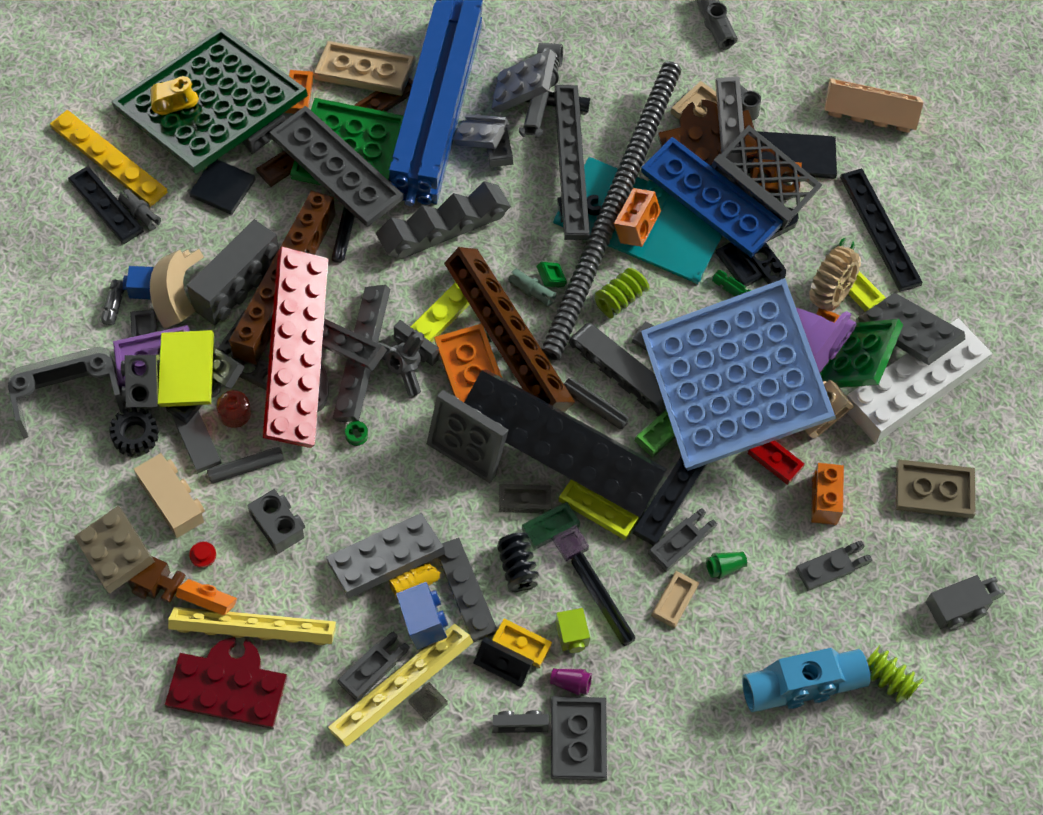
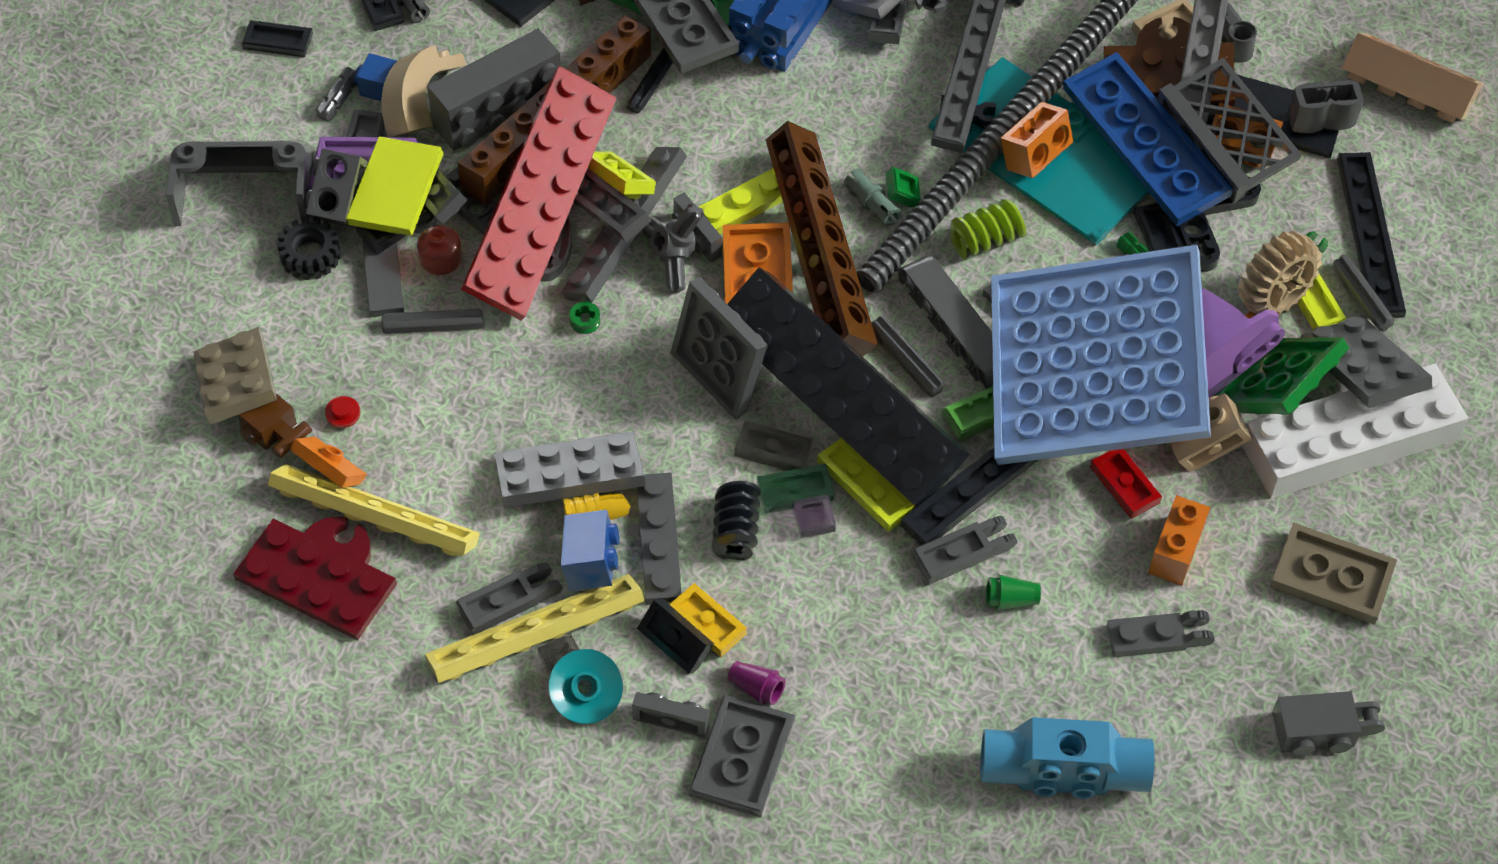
camera: 20 degrees right, 5 degrees down
tan brick [134,453,205,538] -> none
dark grey brick [247,489,305,555] -> none
dark grey brick [376,181,511,258] -> none
lime brick [555,608,590,653] -> none
black axle [571,553,635,646] -> none
tan tile [651,571,699,629] -> none
lime piece [867,645,924,703] -> none
none -> black tile [242,20,313,57]
none -> teal dish [548,649,623,724]
none -> neon yellow plate [588,151,656,199]
none -> dark grey brick [1287,80,1364,133]
none -> dark grey axle [1333,254,1394,332]

